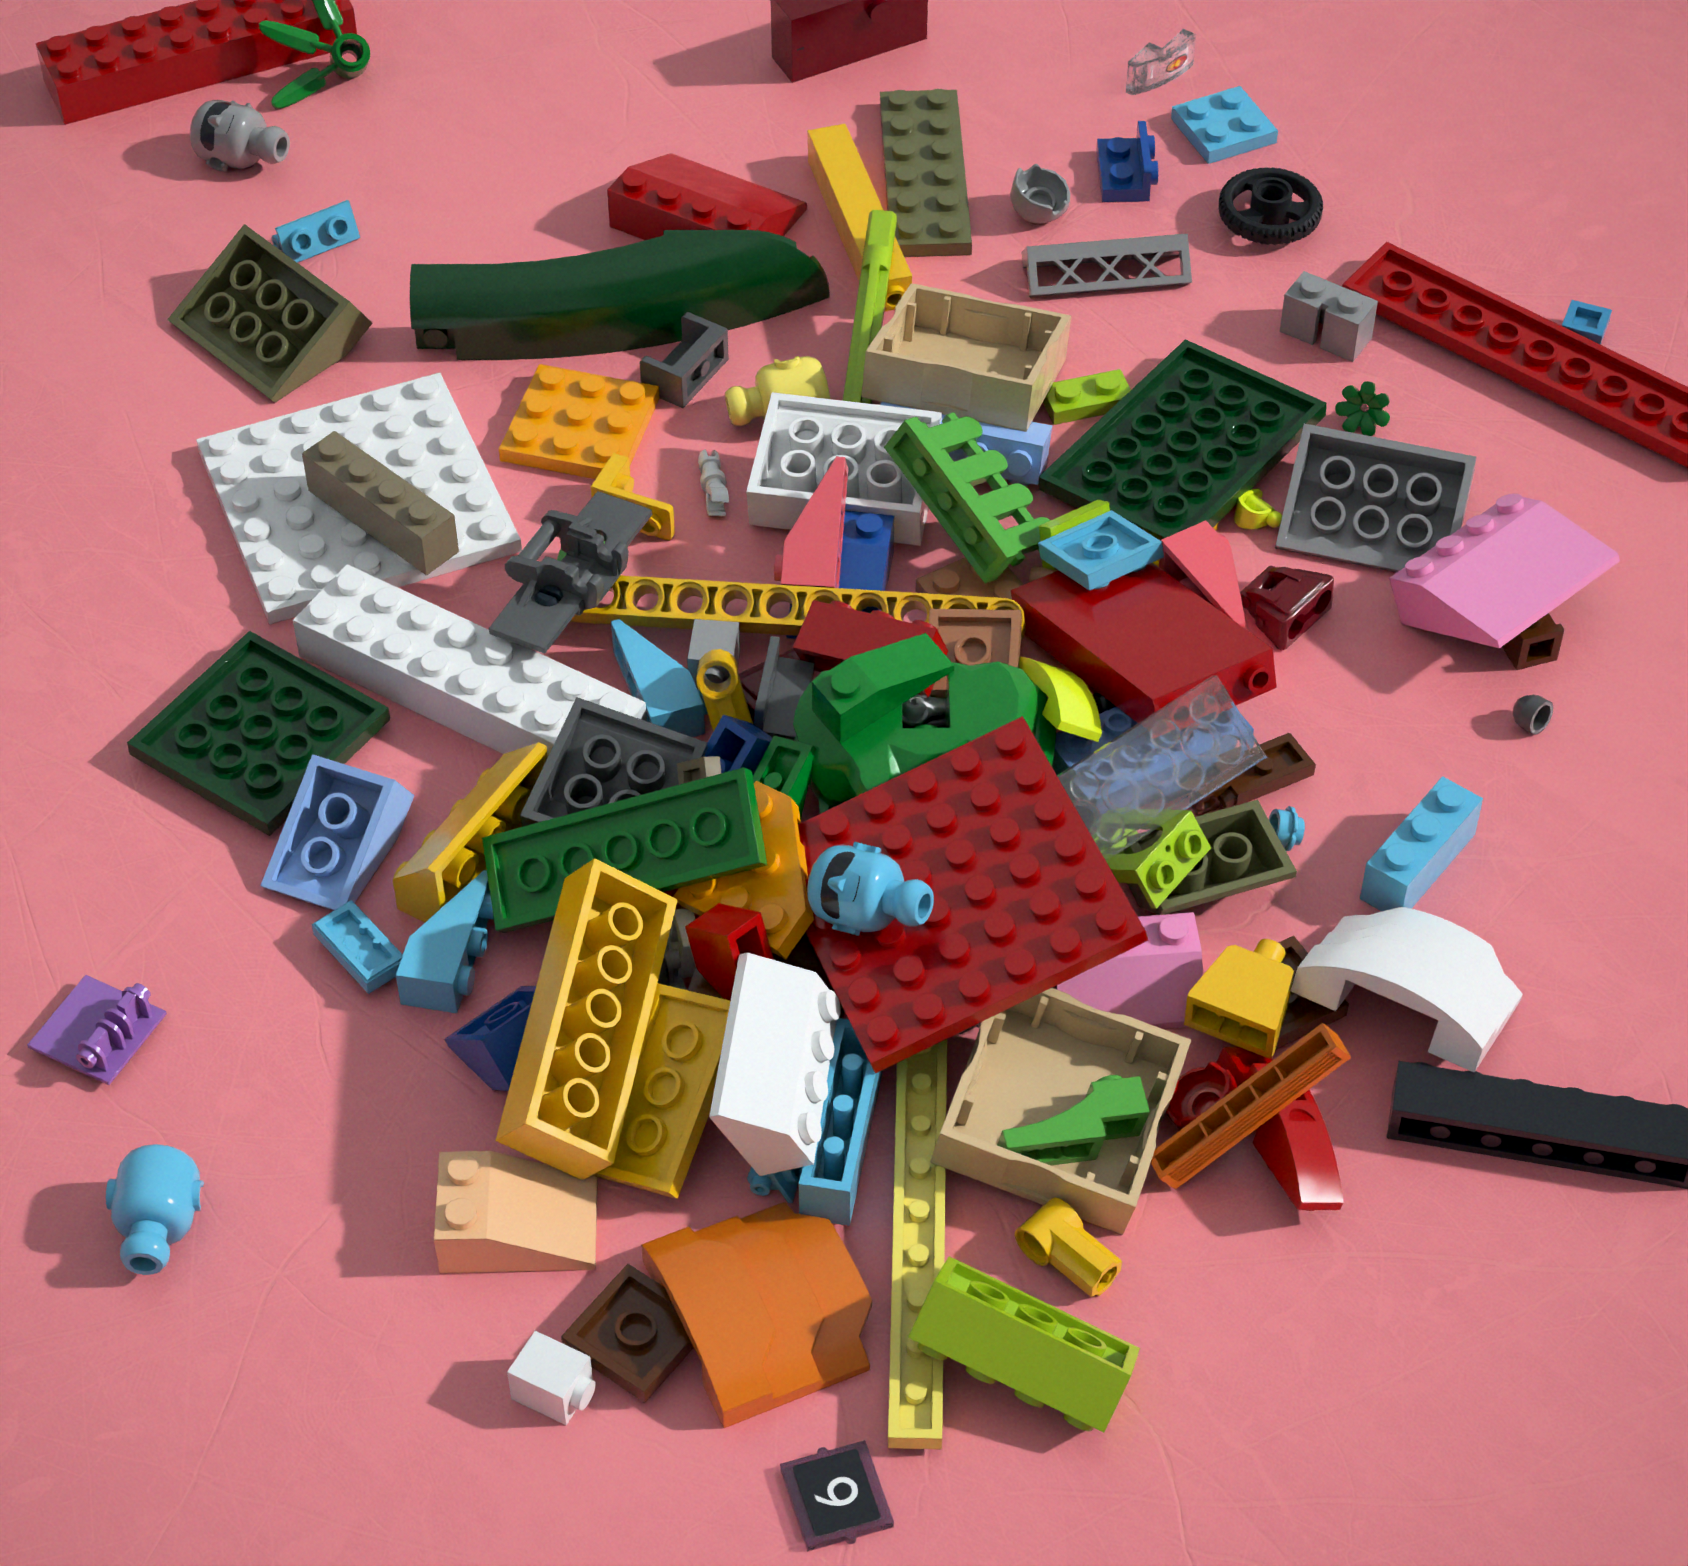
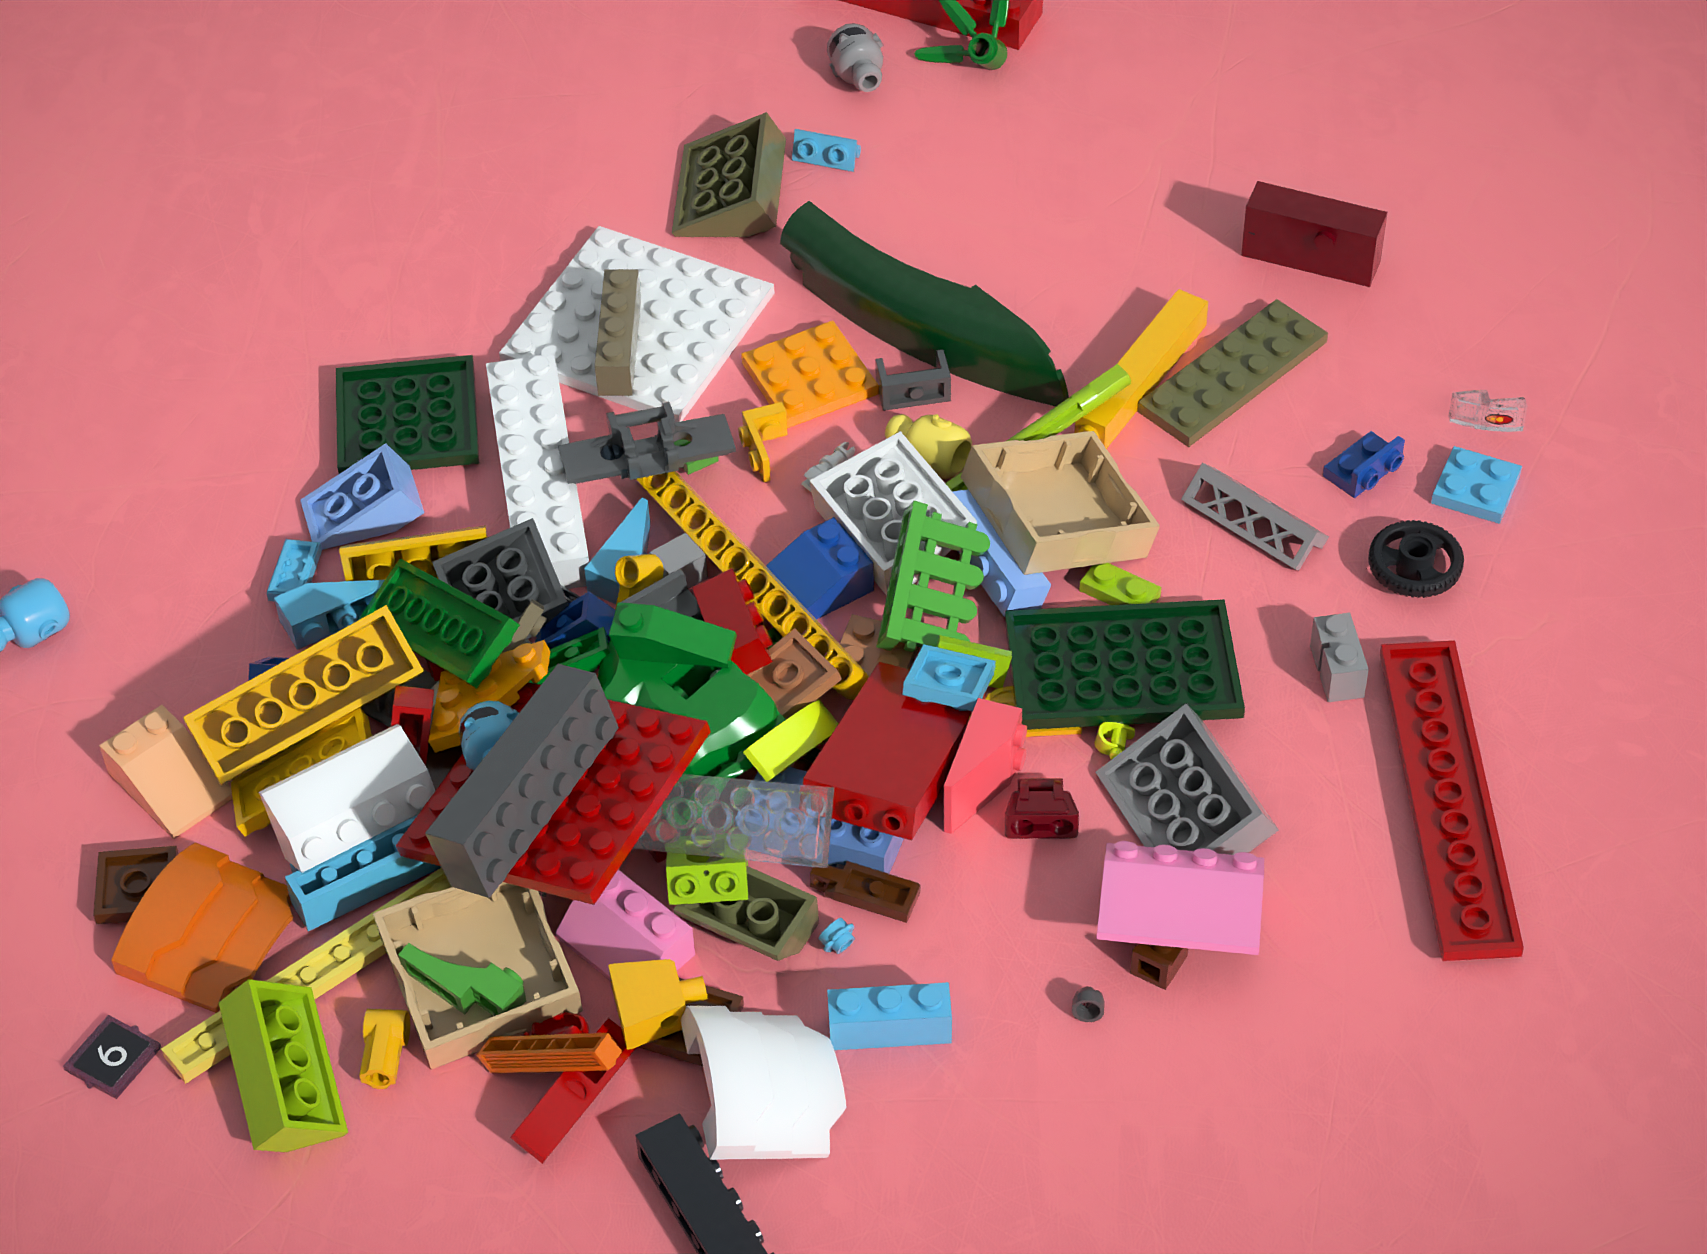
camera: 50 degrees right, 0 degrees up
medium lavender hinge [27,975,167,1085] -> none
white brick [507,1331,596,1425] -> none
red slope [607,153,807,240] -> none
coral slope [774,456,848,588] -> none
light grey hair [1010,164,1071,223] -> none
green plant [1335,381,1390,436] -> none
dark azure plate [1562,300,1612,345] -> none
none -> dark grey brick [425,664,619,898]

